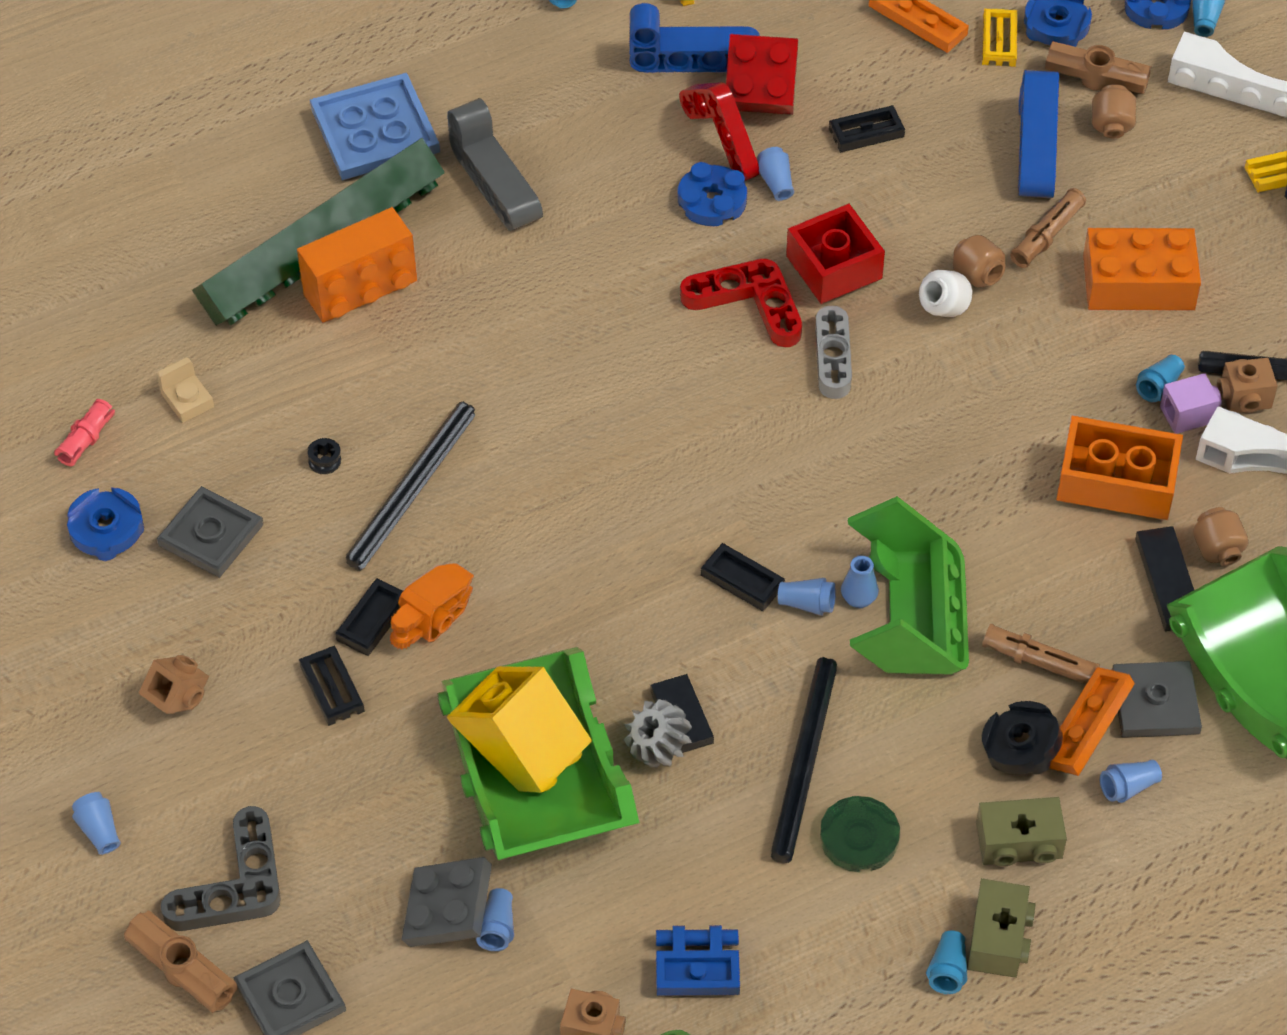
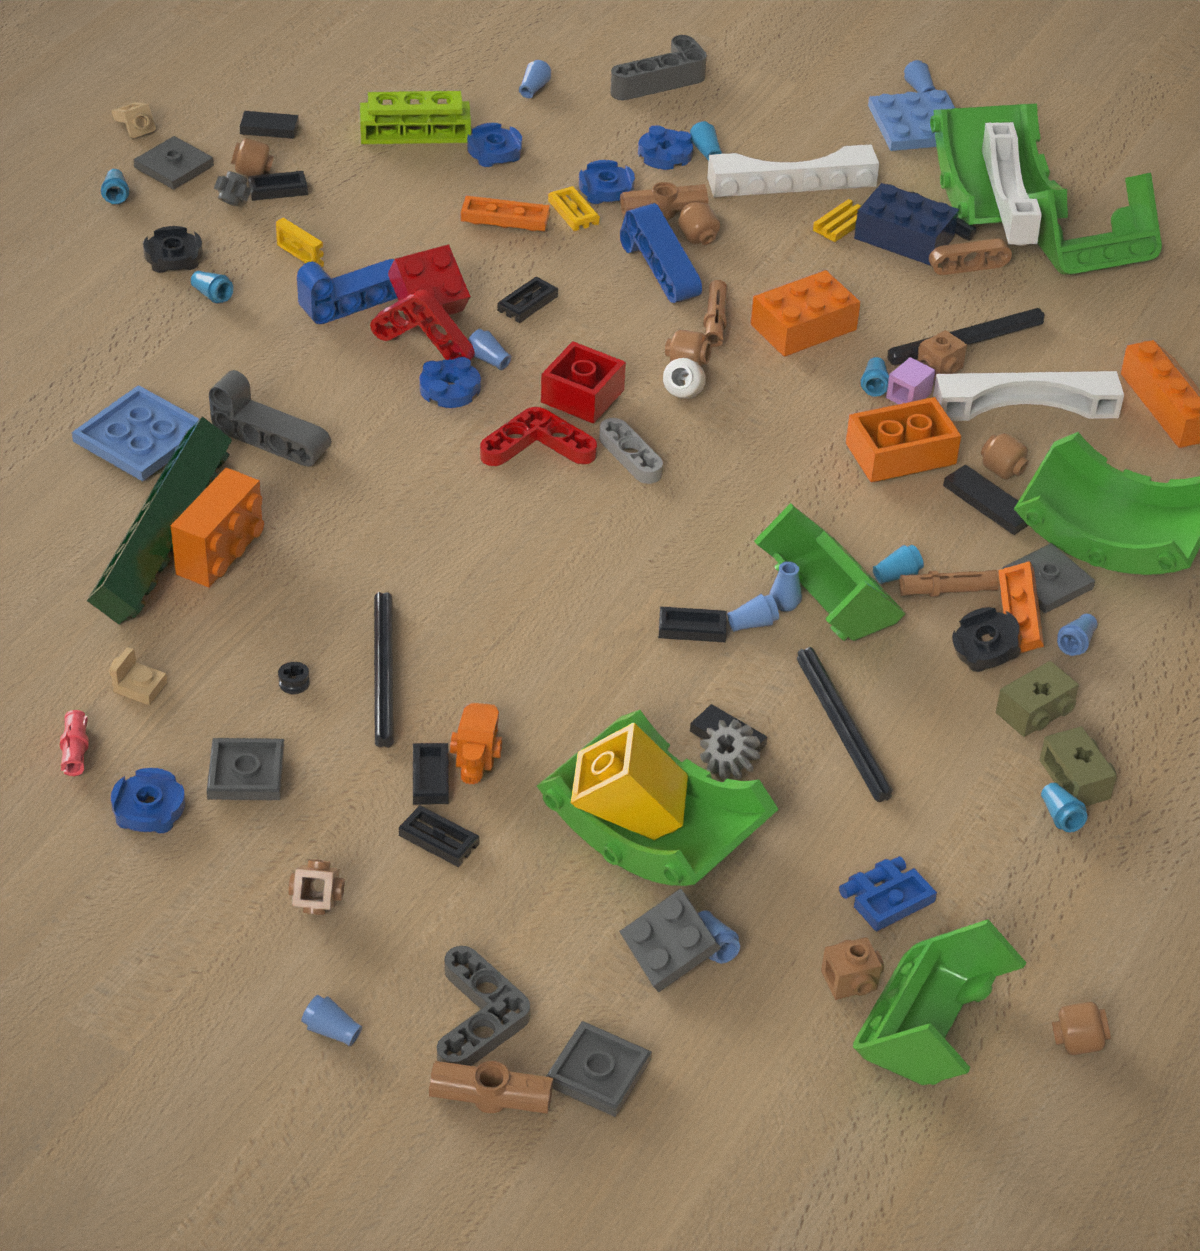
camera: 35 degrees left, 10 degrees down
clear green tile [820,796,900,872] -> none
none -> dark azure cone [873,545,924,584]

